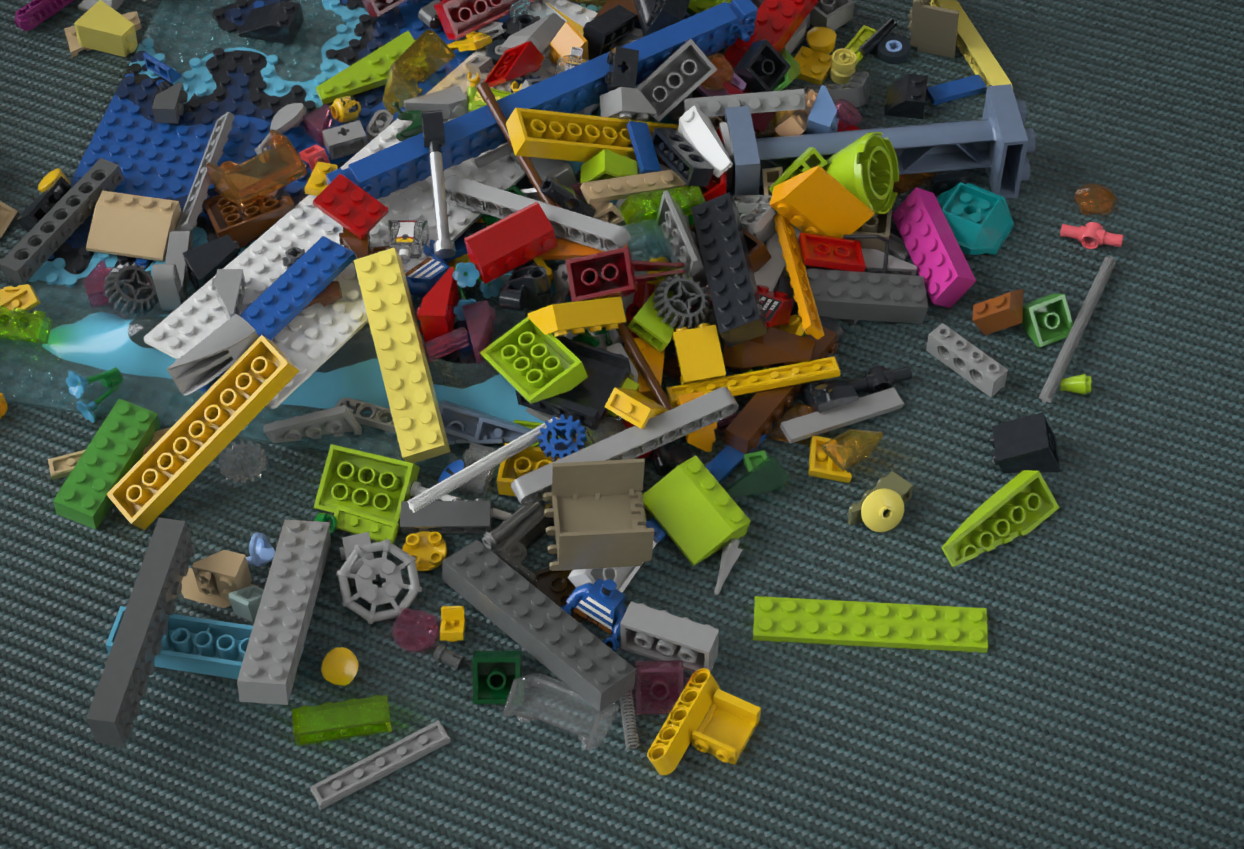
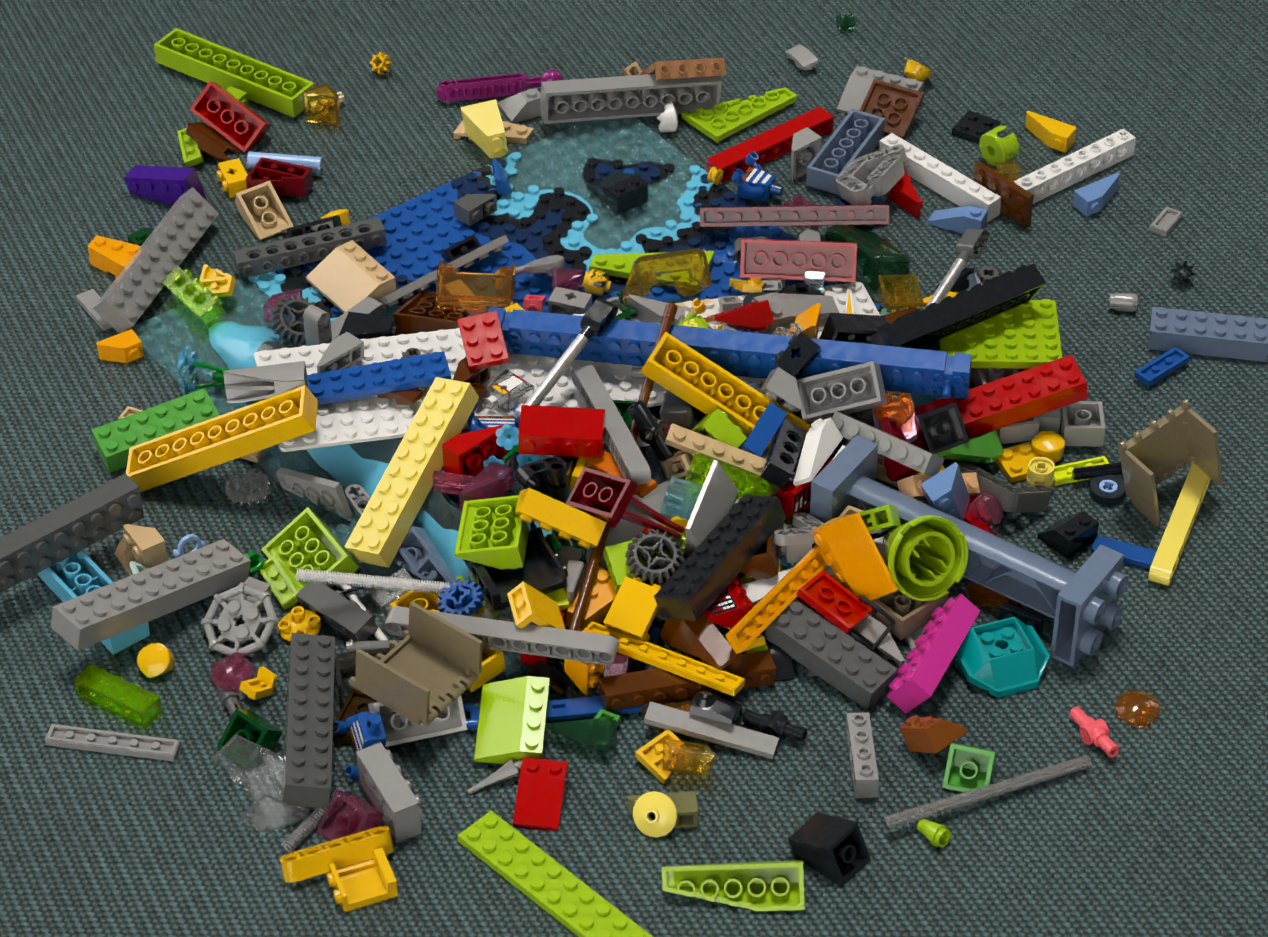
camera: 40 degrees right, 10 degrees down
none -> black slope [441,235,481,263]
none -> red slope [513,757,569,831]

